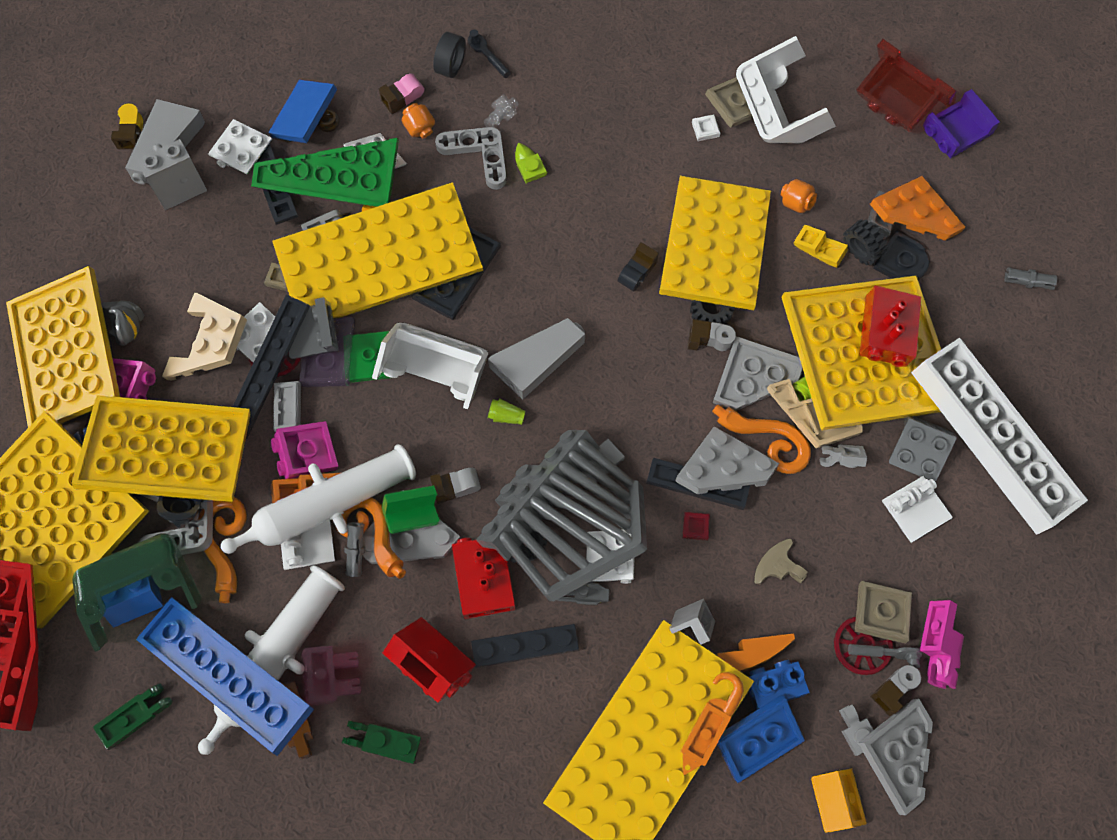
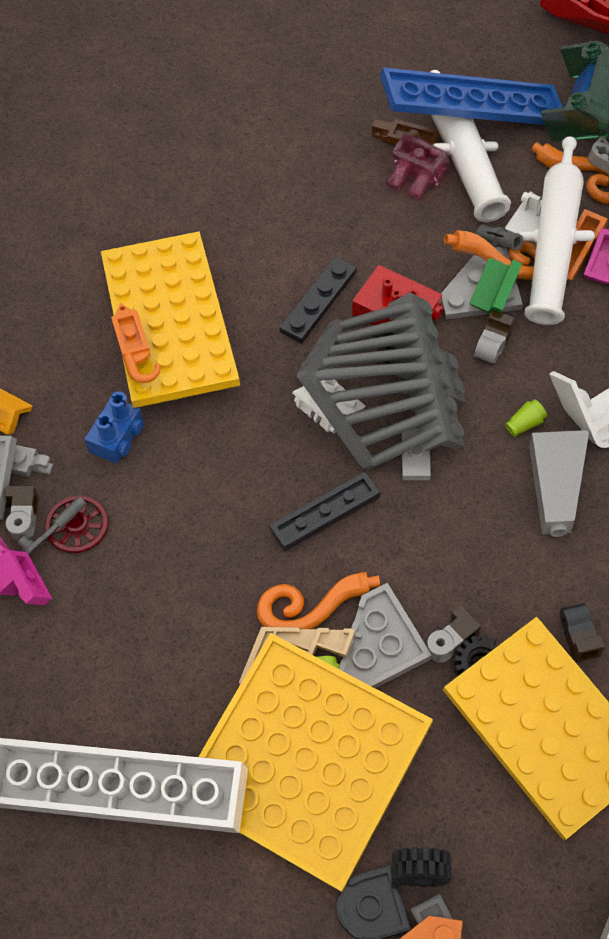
camera: 135 degrees right, 10 degrees down
dark green hinge [93,683,173,750] -> none
dark green hinge [342,720,421,764] -> none
red piece [382,617,476,703] -> none
light grey panel [669,599,715,645] -> none
light grey plate [676,427,779,494] -> none
dark red tile [682,512,710,541] -> none
orange slope [716,634,795,673] -> none
blue tile [717,695,805,783] -> none
dark tan piece [754,539,808,585] -> none
orange head [781,179,817,213] -> none
yellow slope [794,225,848,268] -> none
light grey plate [820,445,867,468] -> none
dark tan plate [855,581,912,644] -> none
red piece [859,285,921,367] -> none
white hinge [882,476,953,543] -> none
dark grey bracket [889,416,957,482] -> none

